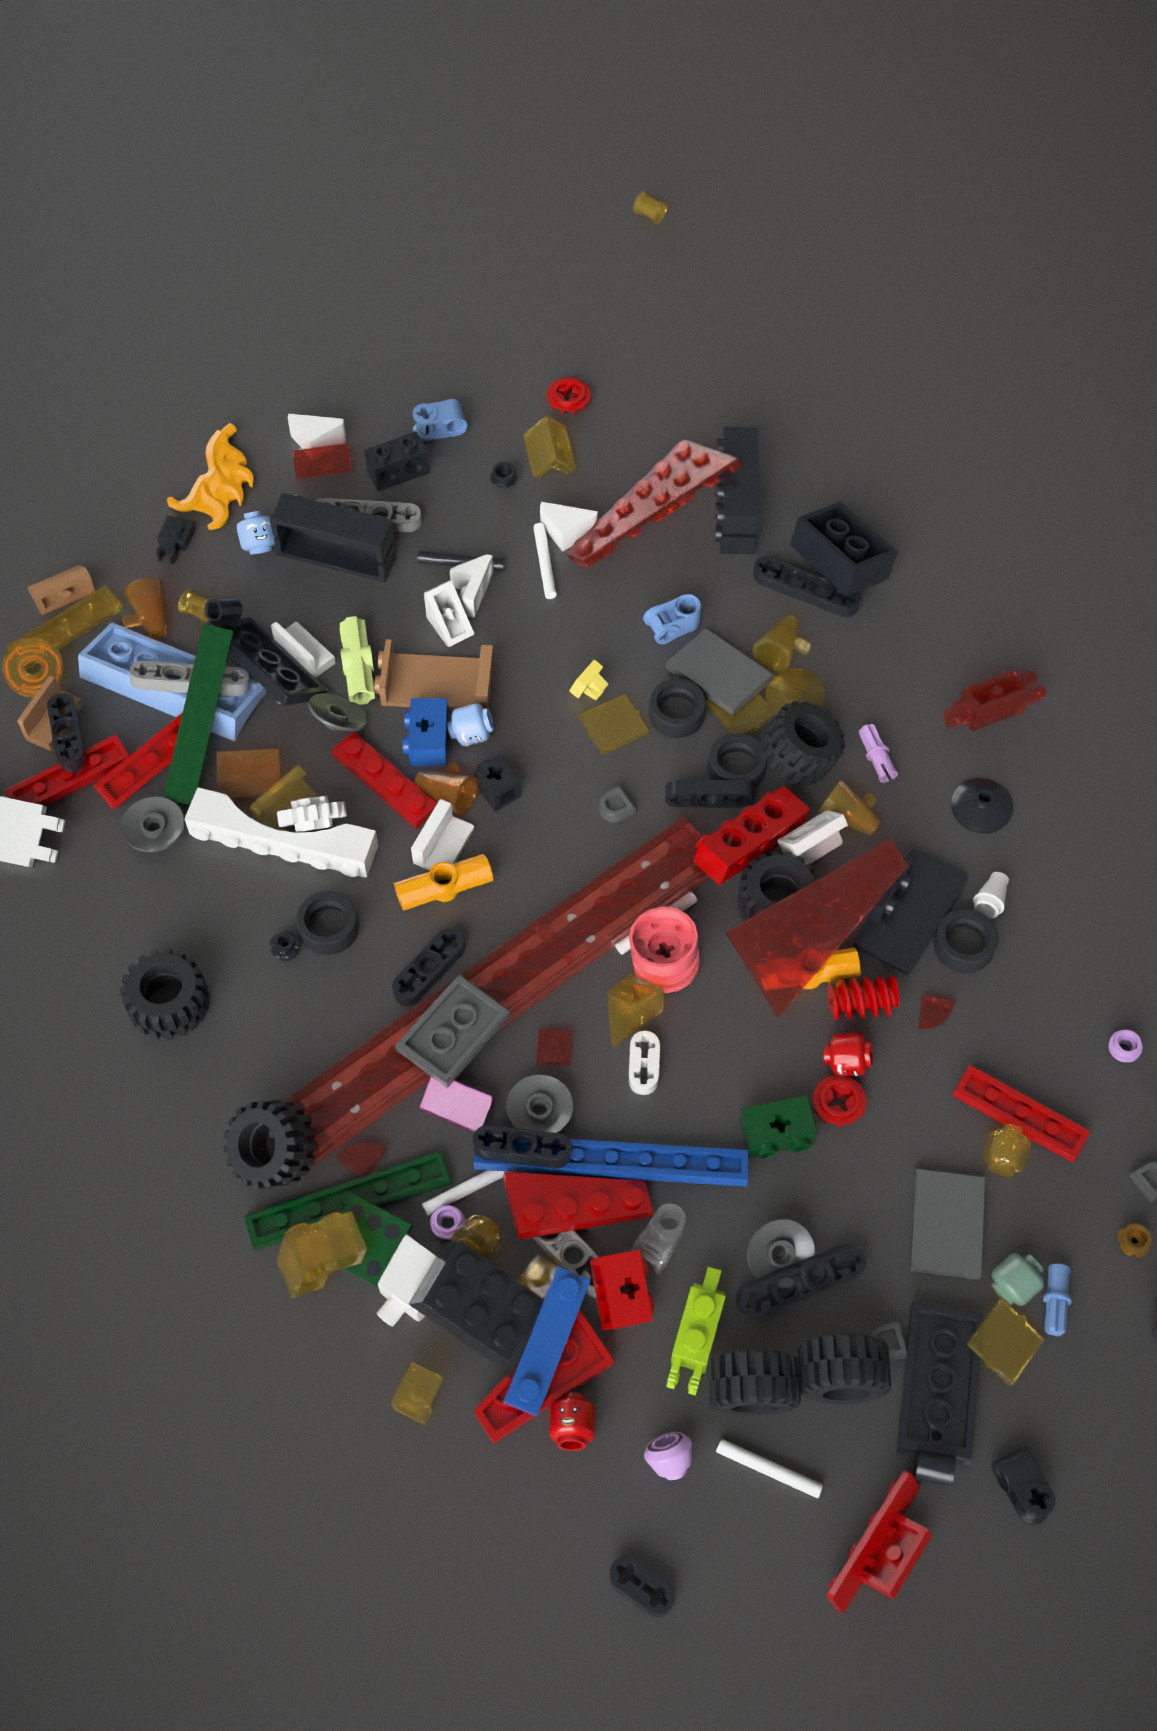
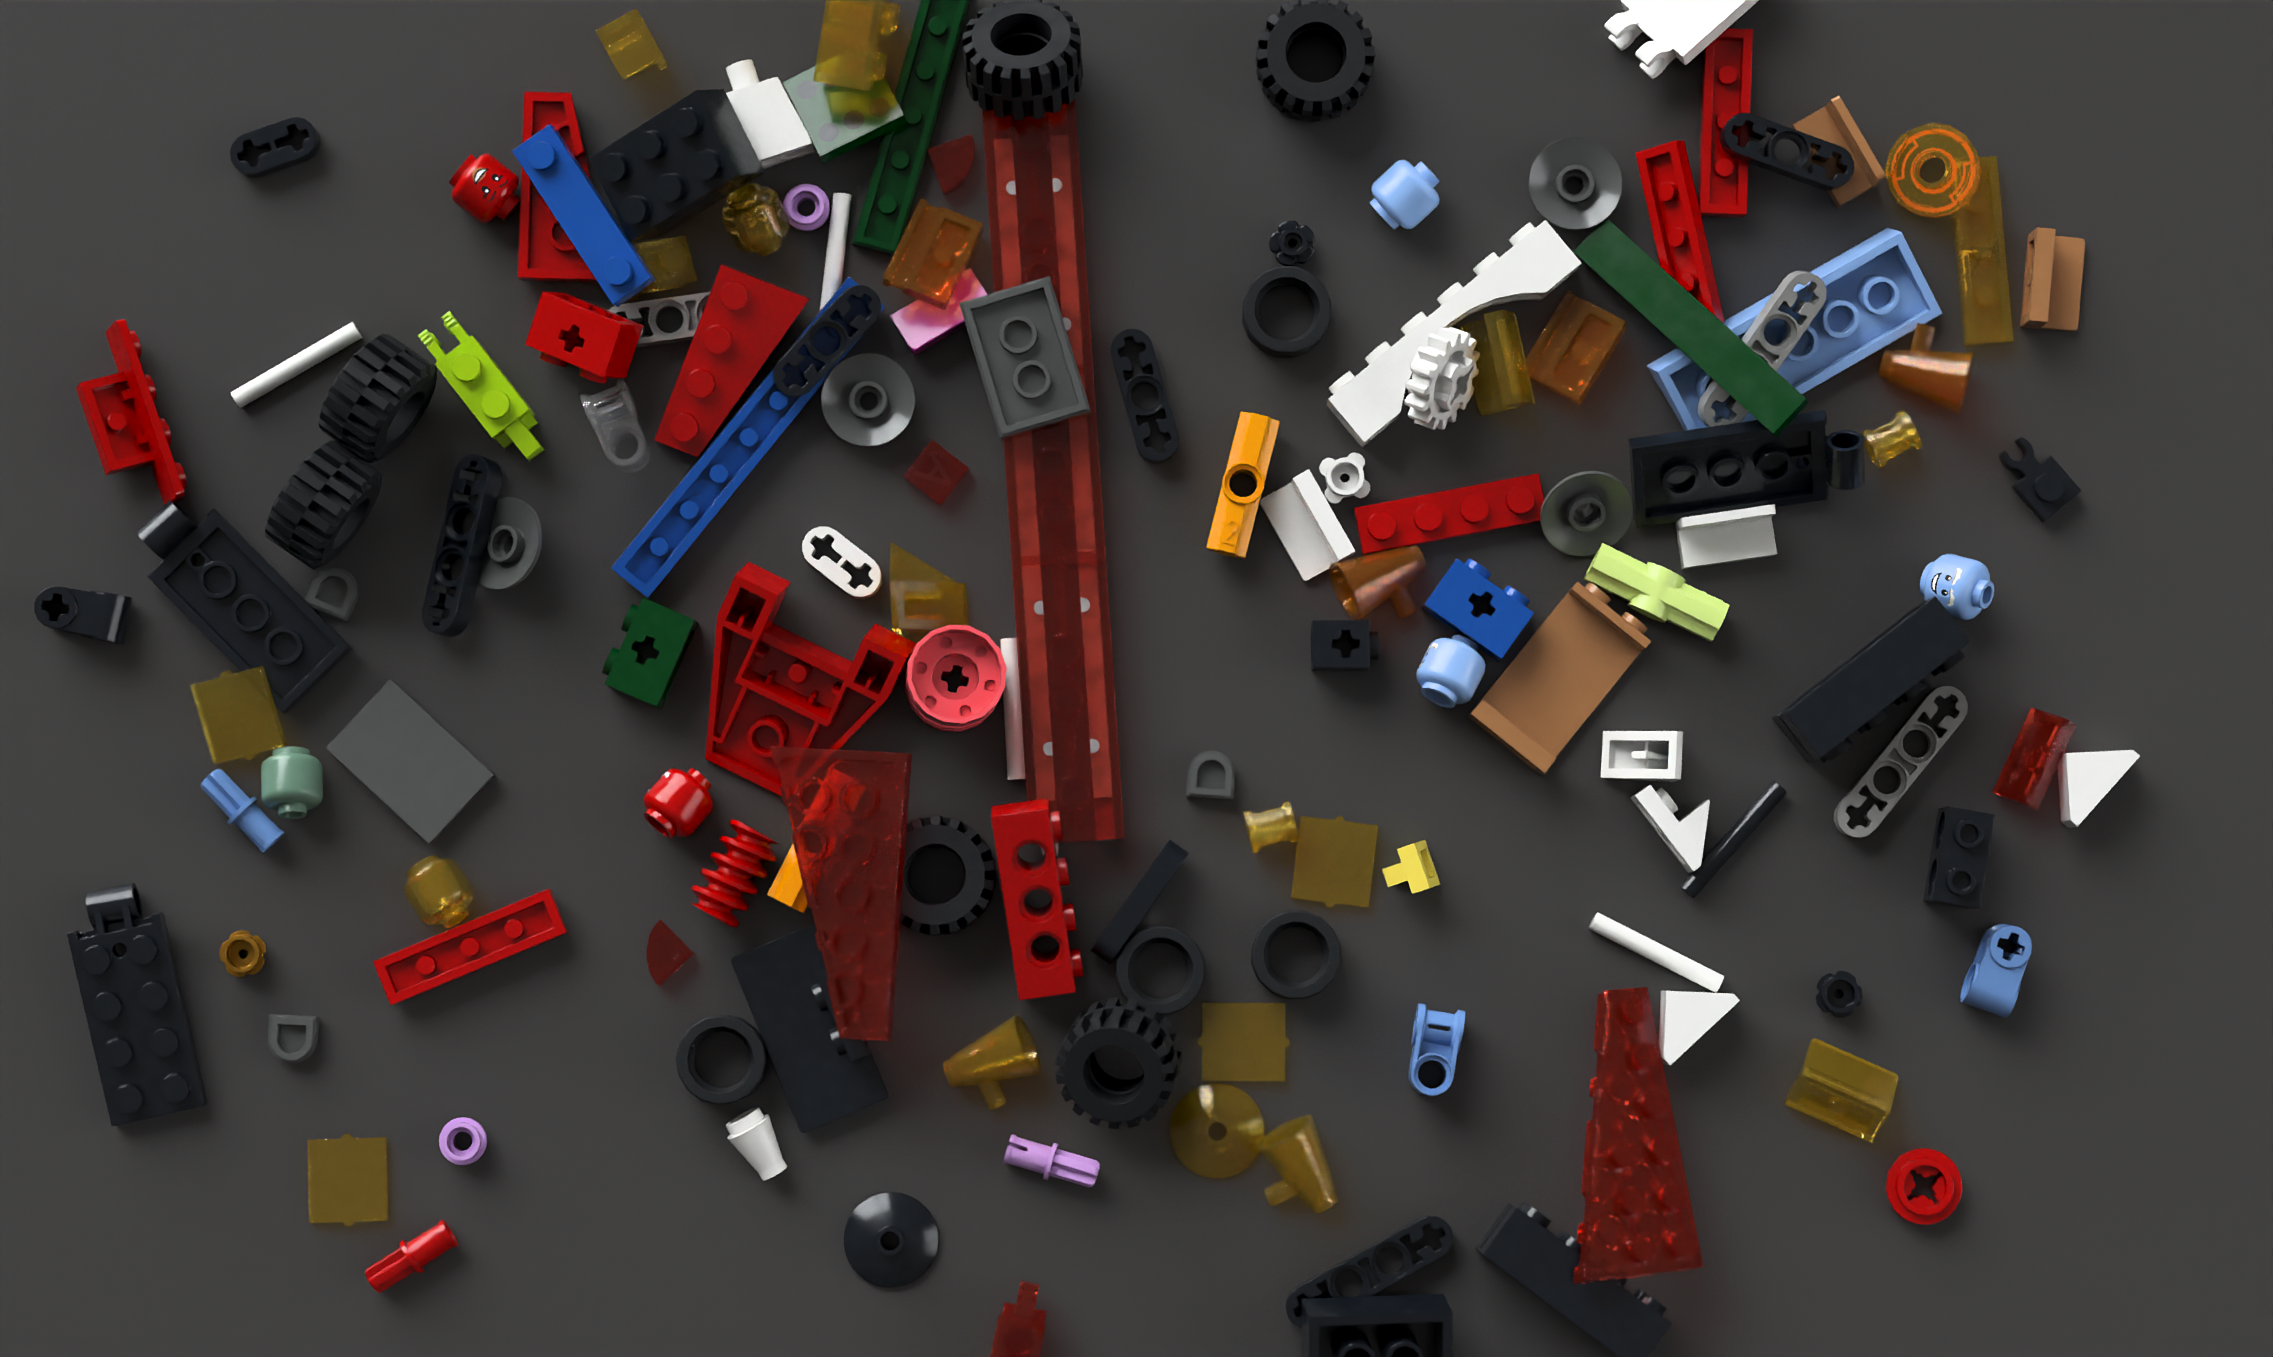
camera: 125 degrees right, 25 degrees up
light orange piece [167,423,254,530] -> none
lavender cone [644,1432,692,1480] -> none
dark grey tile [666,628,773,716] -> none
white panel [777,810,848,865] -> none
red gear [812,1075,866,1128] -> none
none -> red wedge [705,562,917,800]
none -> clear orange plate [883,198,983,310]
none -> clear yellow bush [1243,801,1299,853]
none -> white plate [1319,452,1370,504]
none -> light blue head [1370,160,1440,230]

